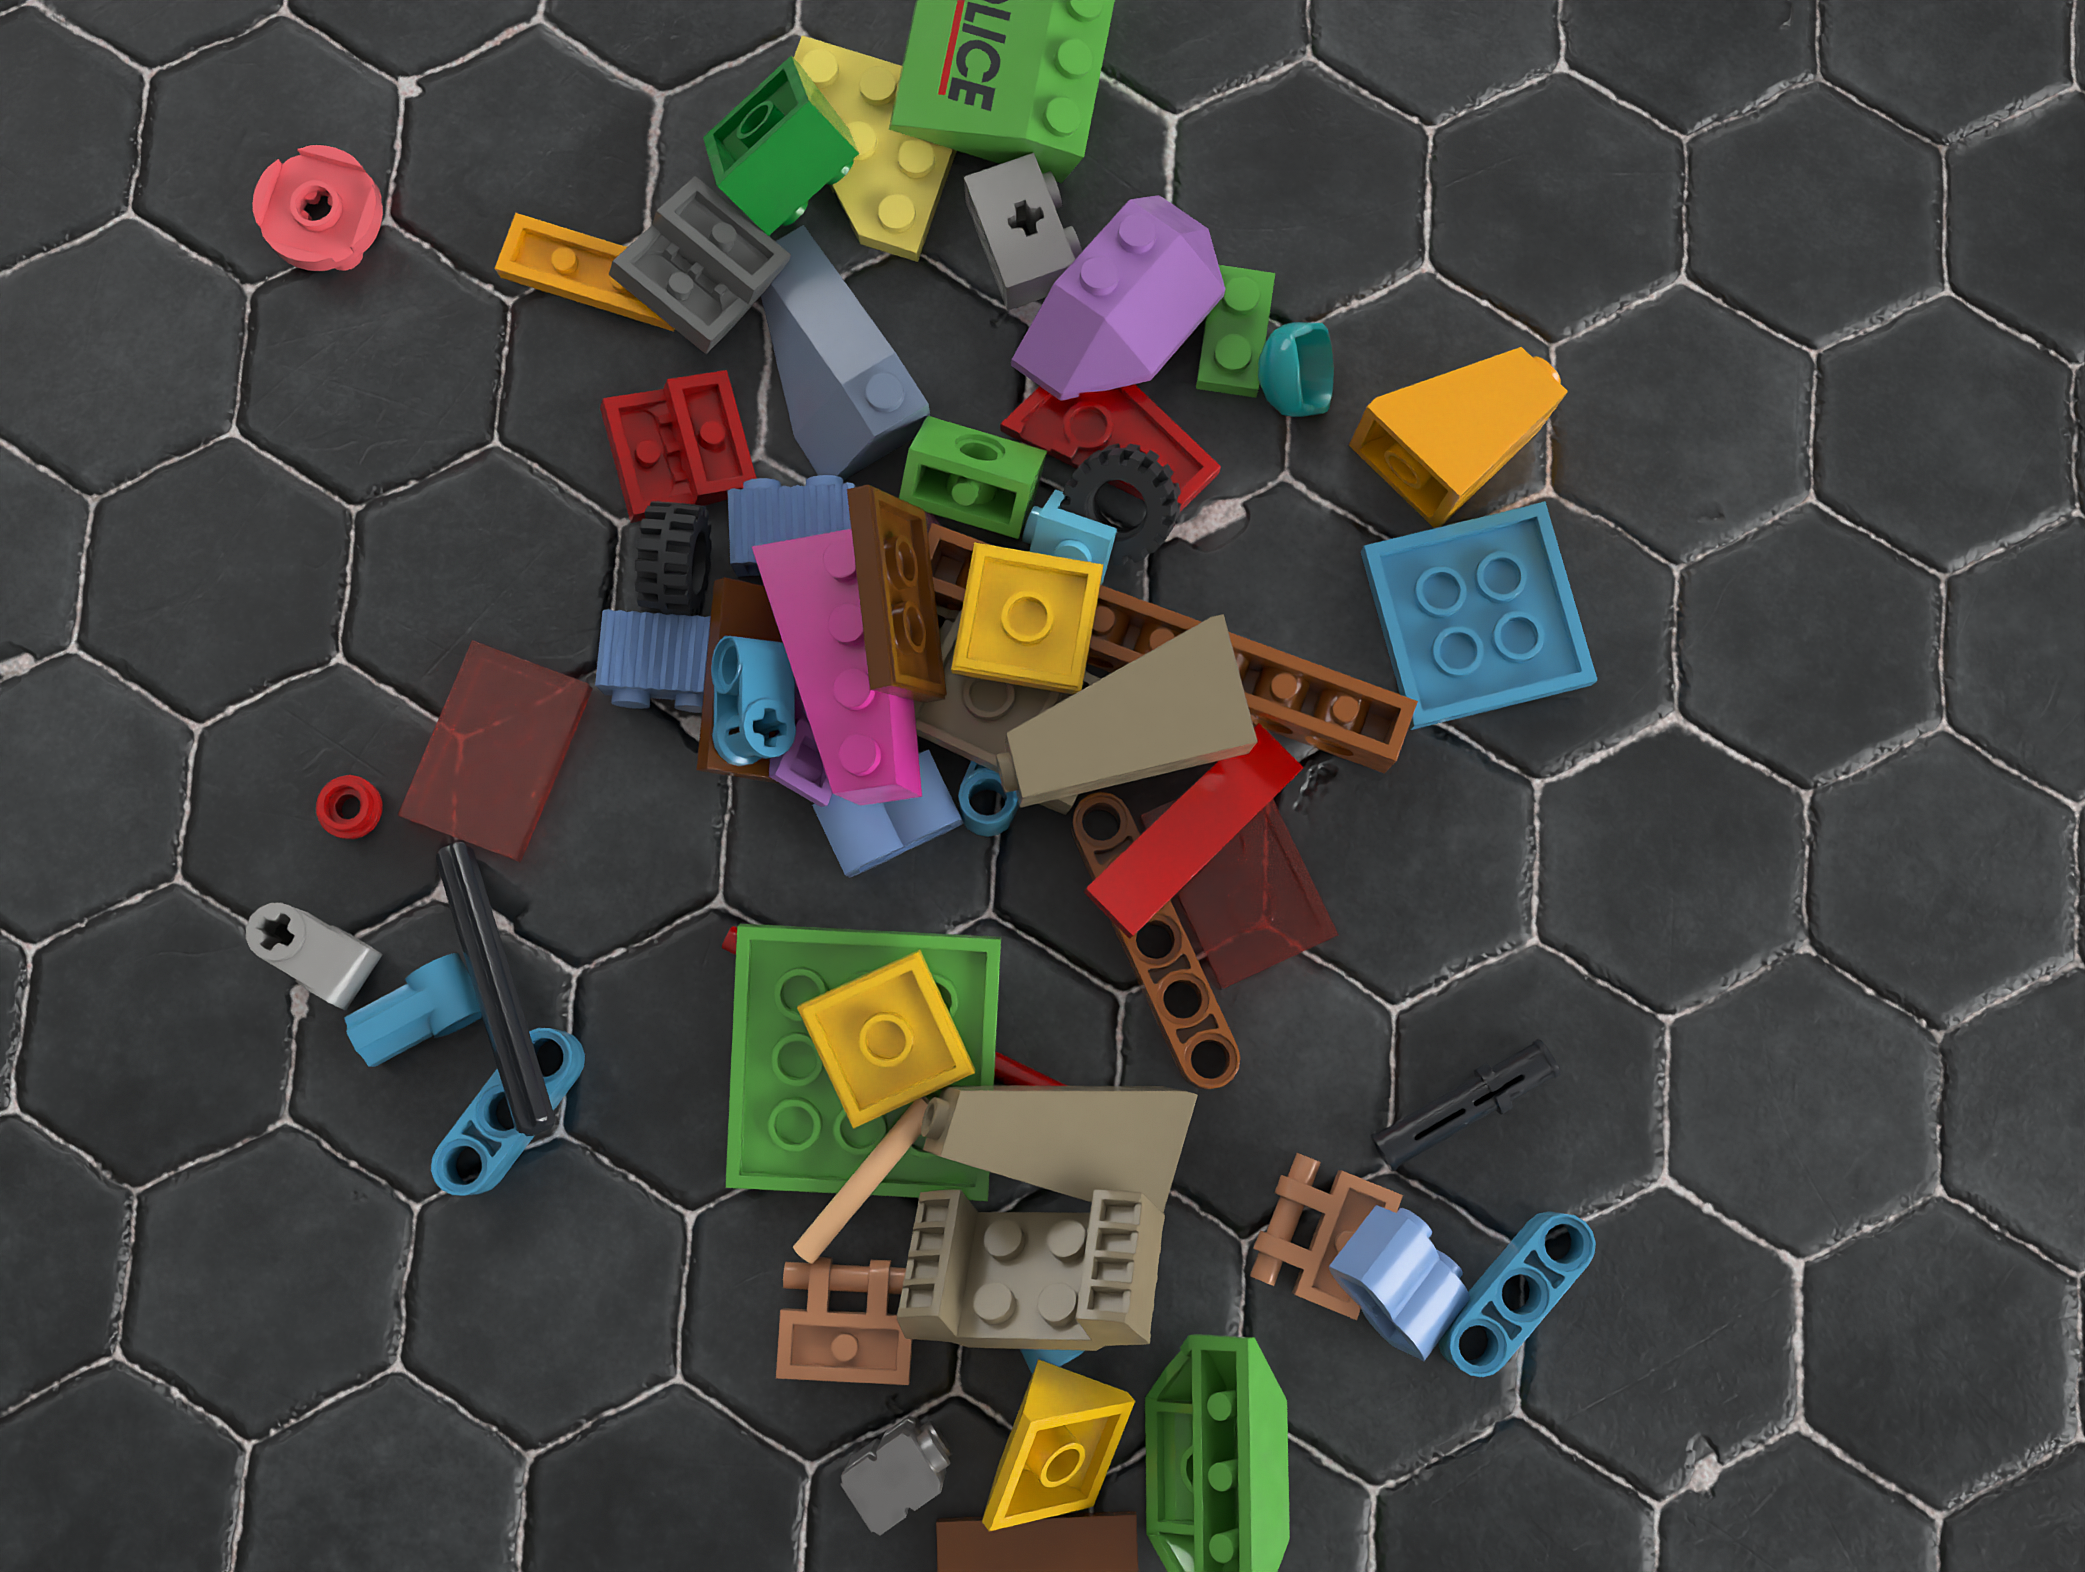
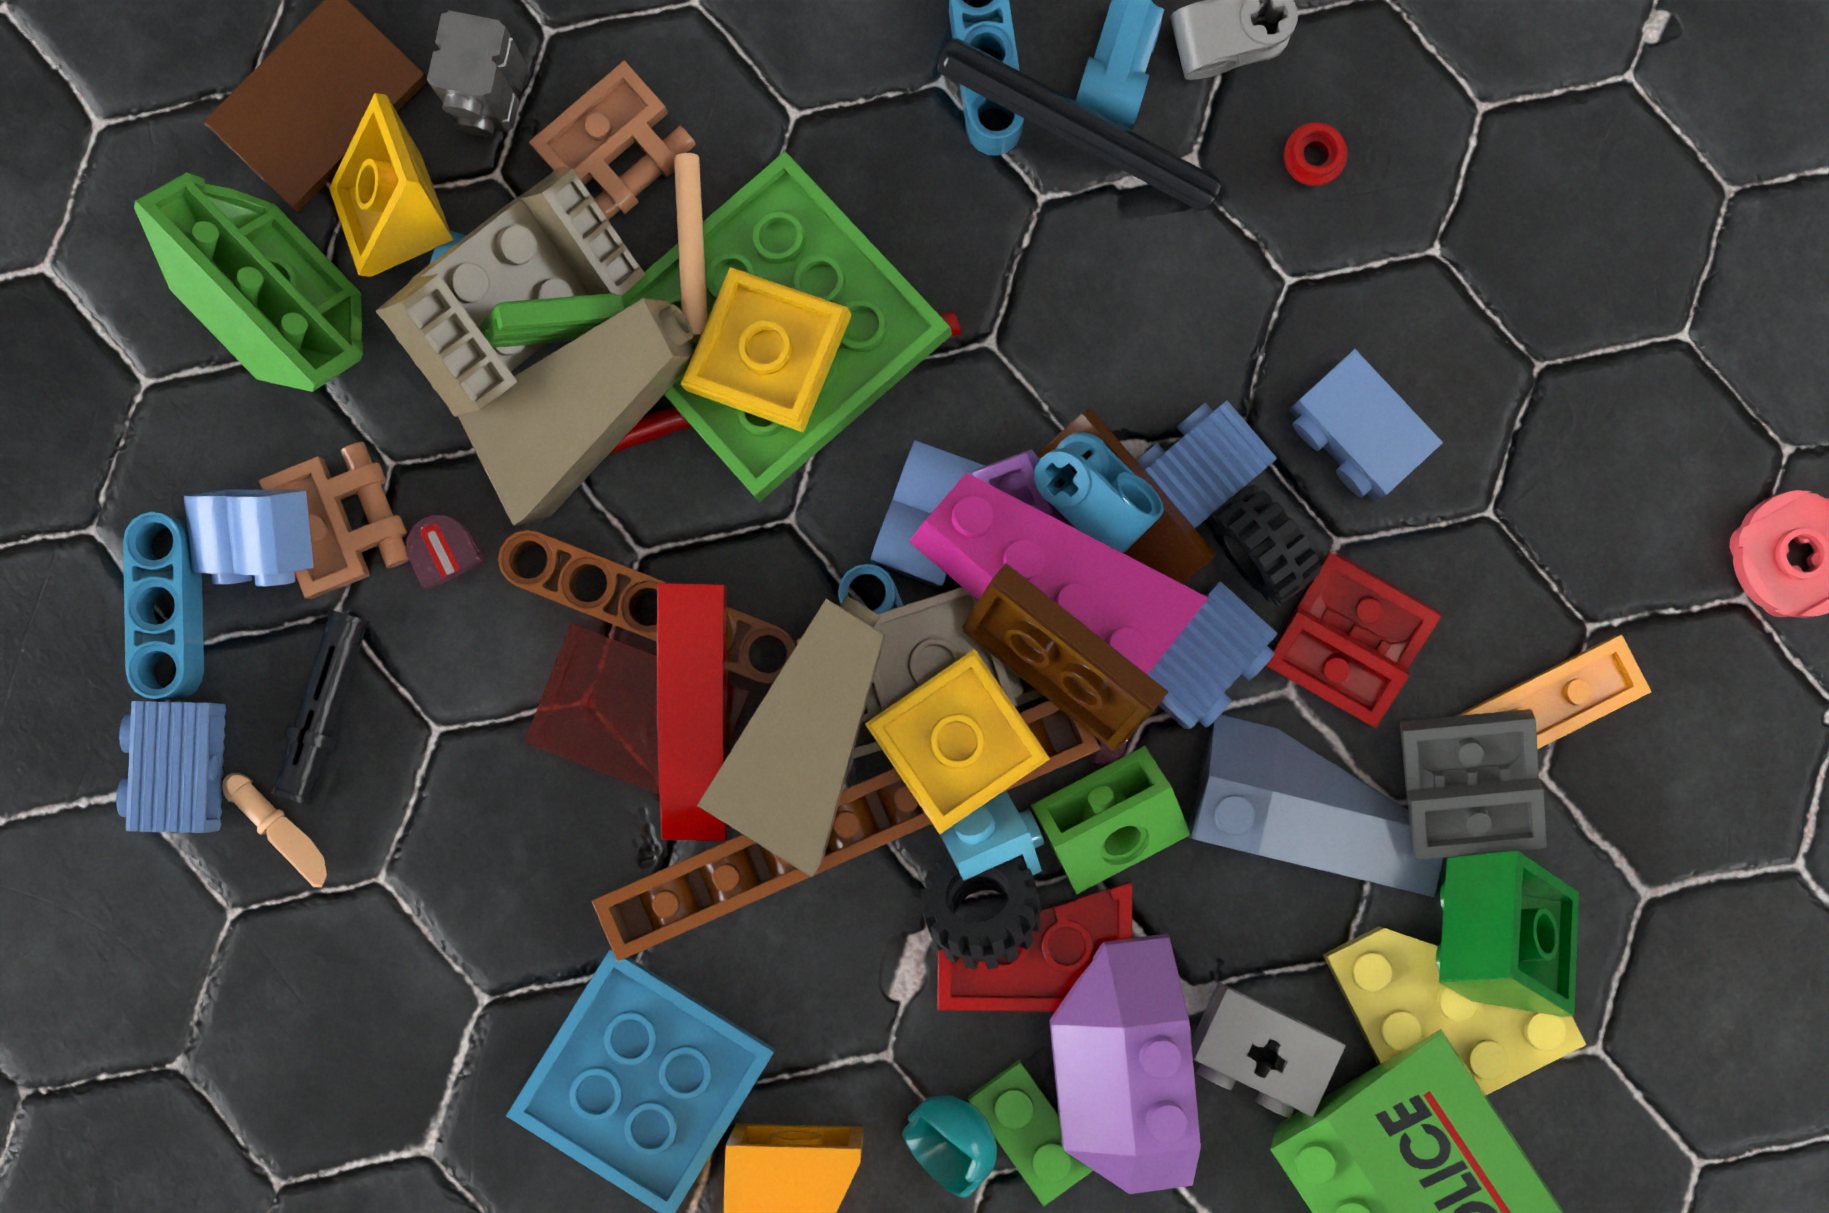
camera: 135 degrees right, 5 degrees up
clear red tile [398,640,593,863] -> none
none -> medium blue brick [116,701,226,833]
none -> light nougat piece [222,773,327,887]
none -> clear pink tile [406,515,484,590]
none -> bright green tile [478,293,624,348]
none -> medium blue brick [1289,349,1443,501]

